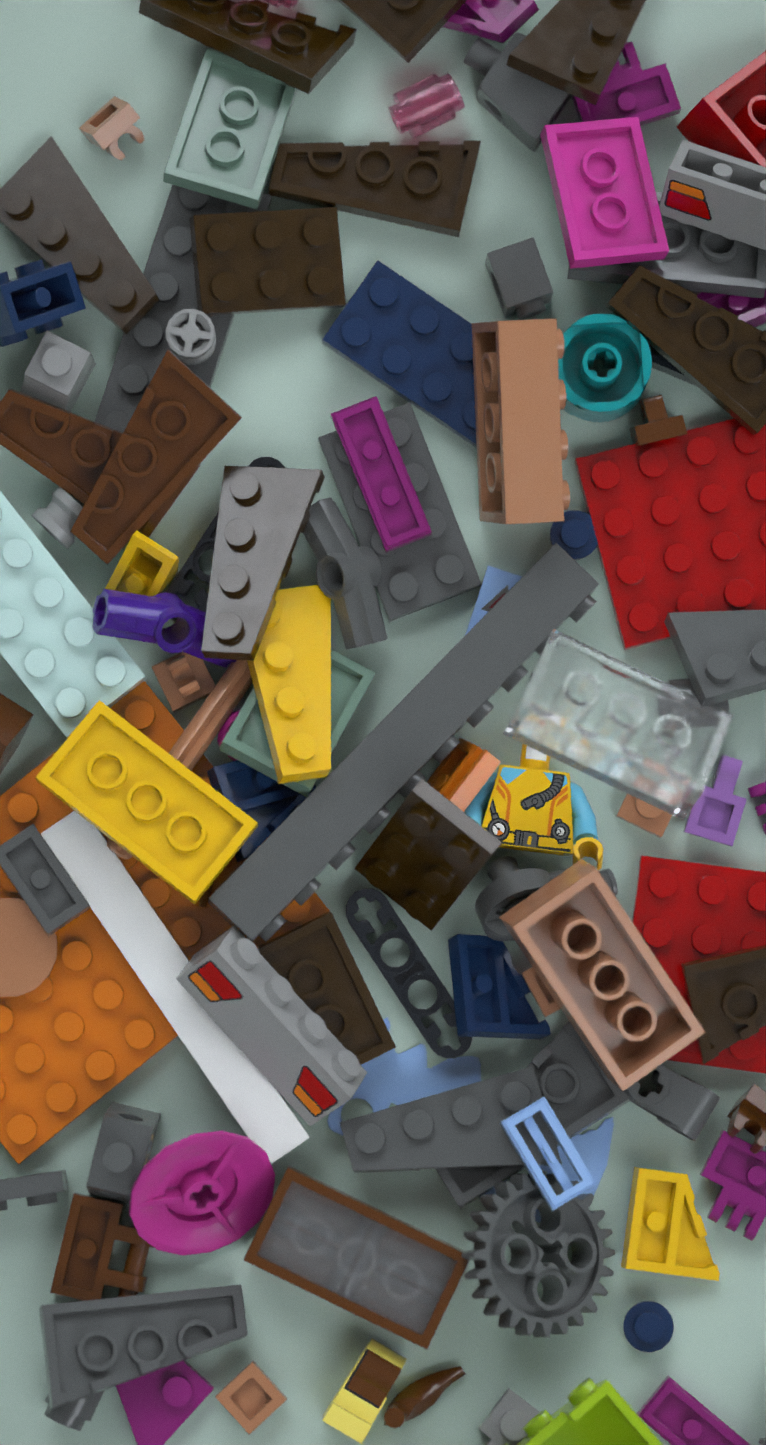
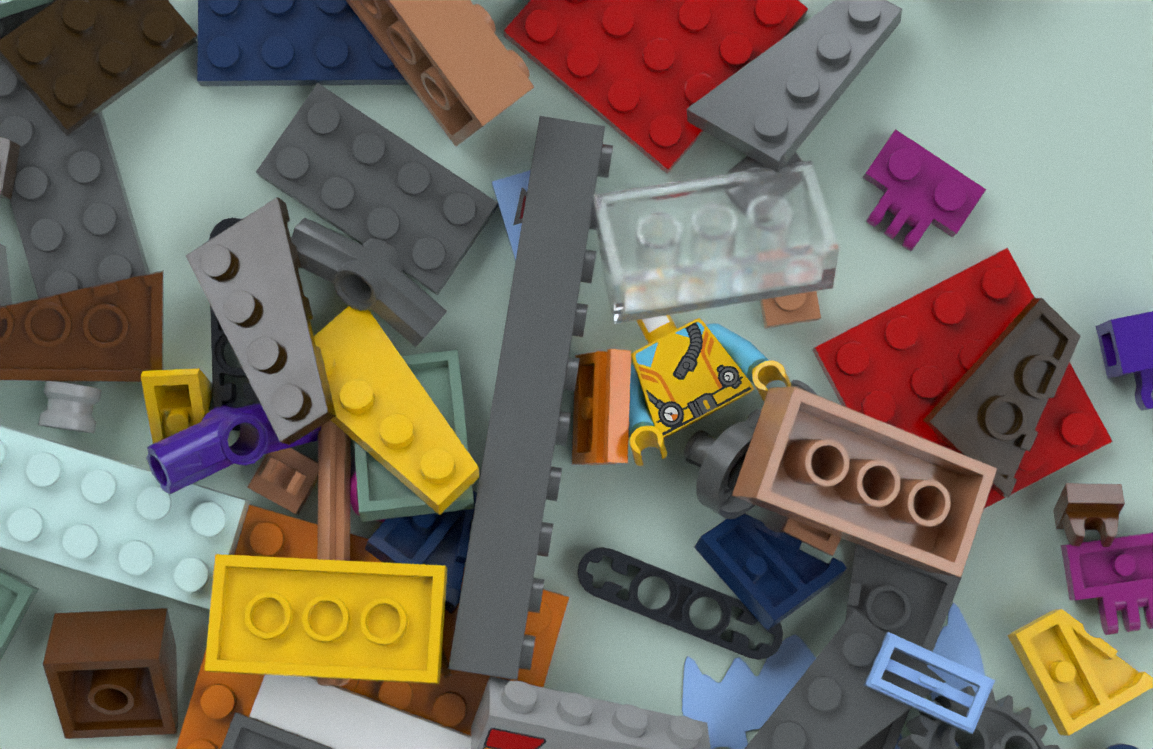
camera: 35 degrees left, 0 degrees up
reddish brown wing [71,349,242,565] -> none
light grey wheel [166,309,217,365] -> none
dark brown wing [257,912,396,1065] -> none
magenta tile [330,396,432,553] -> none
dark brown plate [354,779,502,931] -> none
dark blue plate [550,510,598,560] -> none
dark grey piece [624,1064,720,1141] -> none
medium lavender plate [683,755,747,846] -> none

